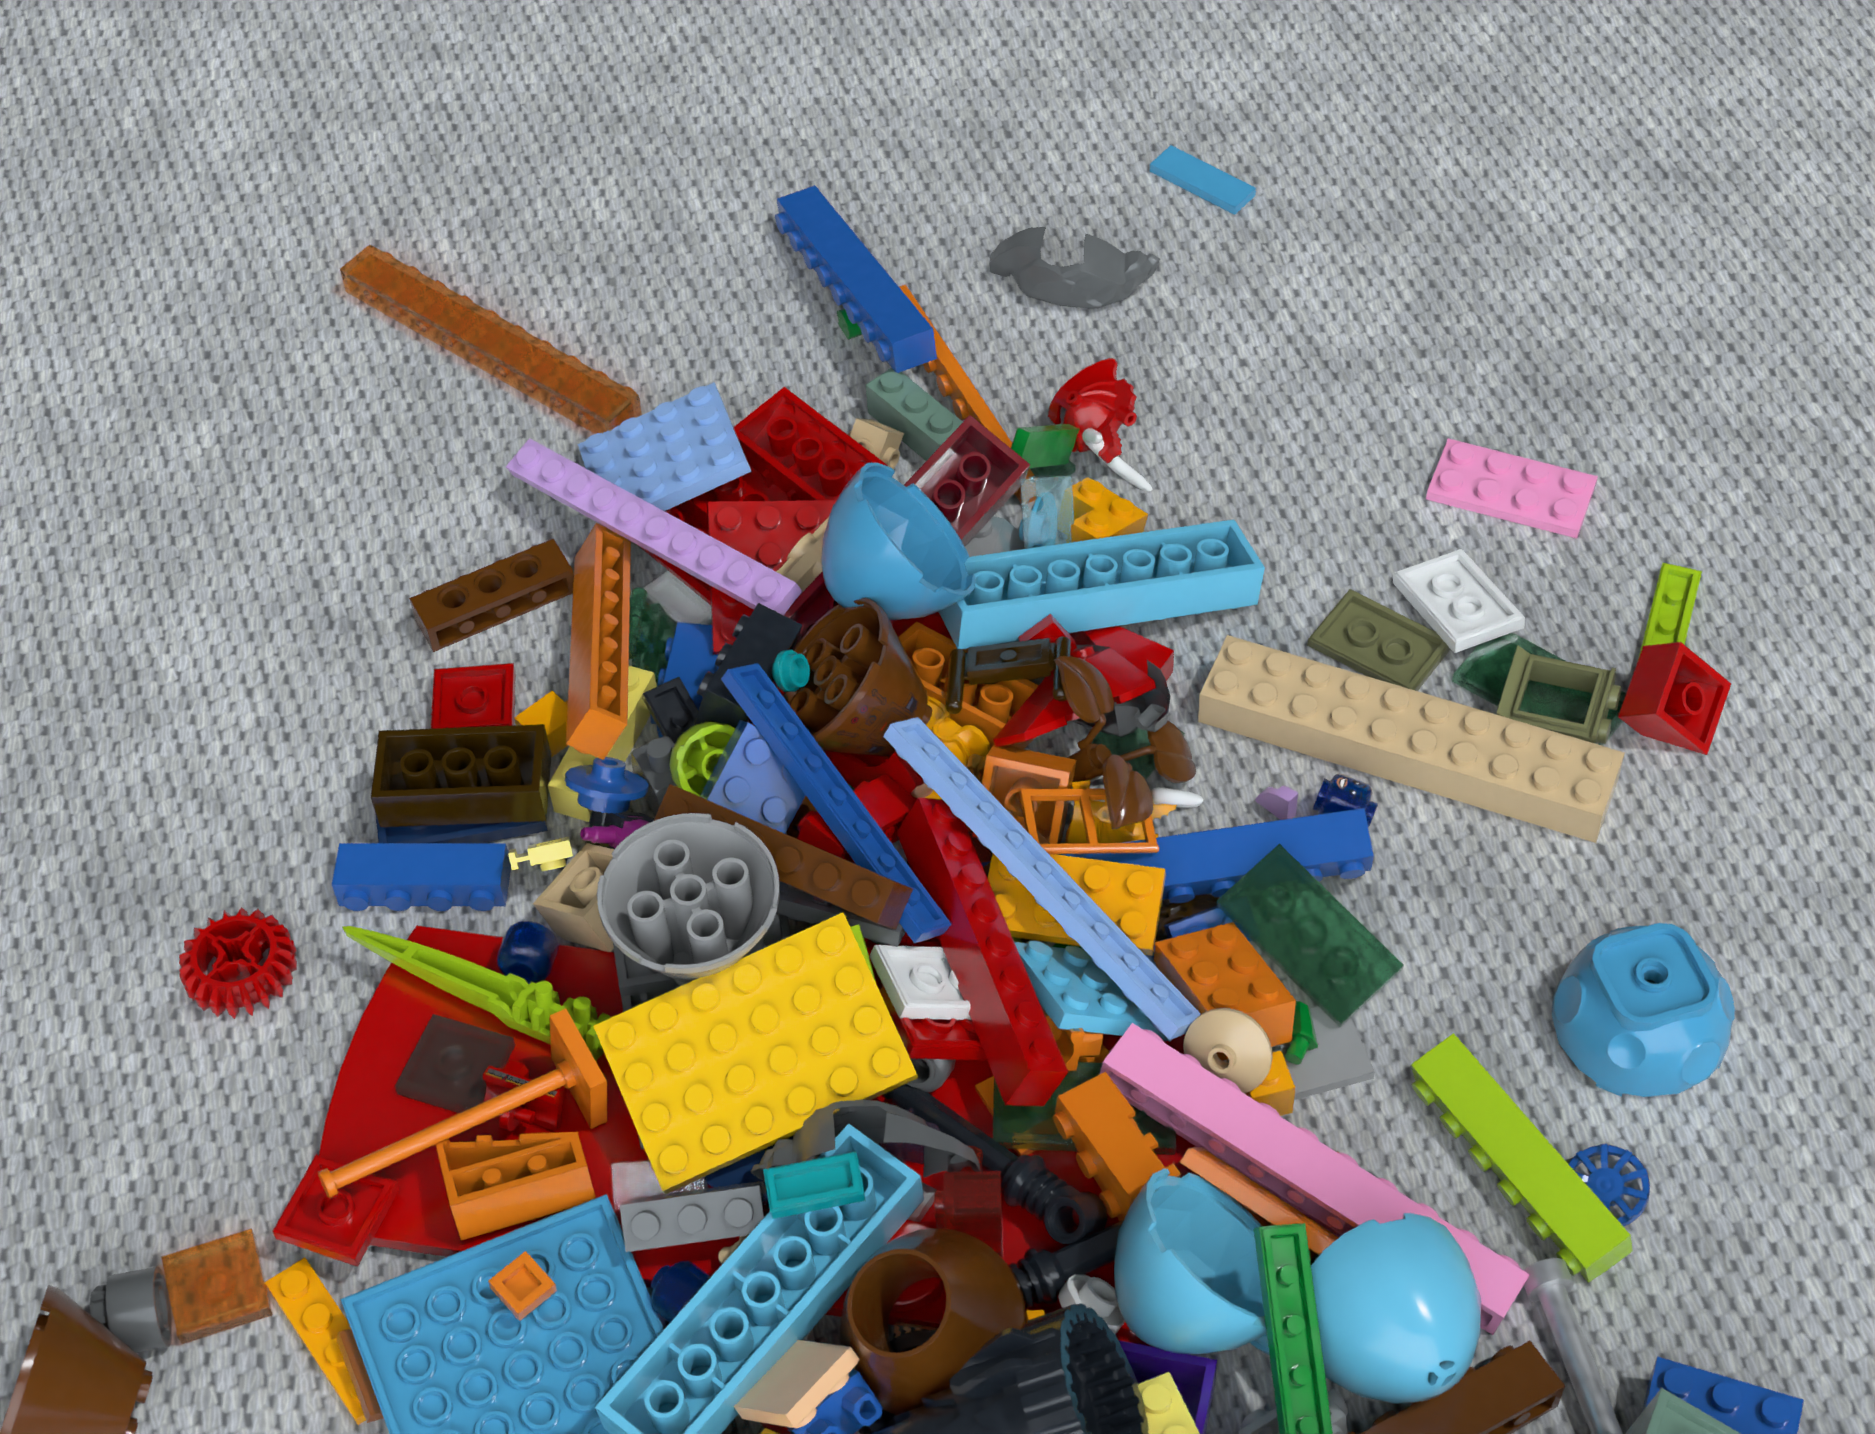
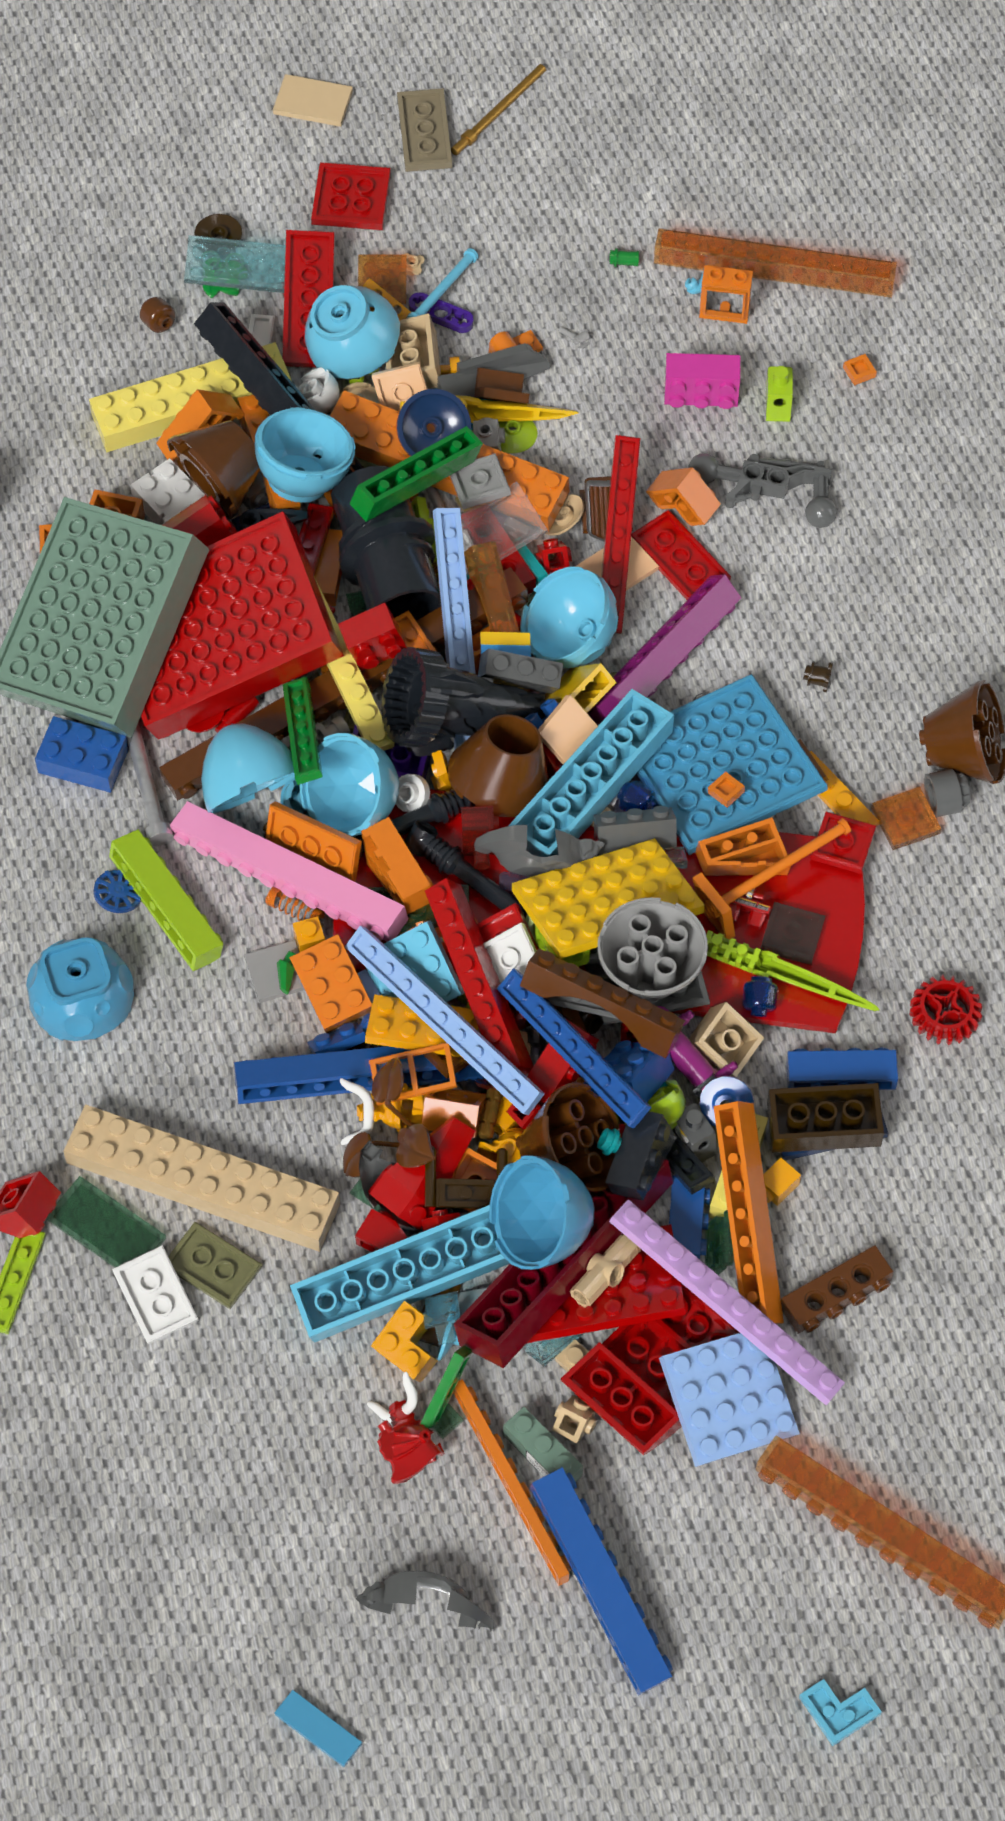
camera: 175 degrees right, 10 degrees up
red plate [431,663,516,729] -> none
light yellow plate [508,836,573,871] -> none
teal tile [763,1151,866,1219] -> none
tan dish [1184,1008,1272,1093] -> none
clear green tile [1217,844,1404,1028] -> none
lavender tile [1255,786,1298,820] -> none
clear blue head [1313,773,1378,827] -> none
bright pink plate [1426,438,1598,538] -> none
olive window [1497,645,1621,745] -> none
none -> medium azure plate [799,1679,882,1746]

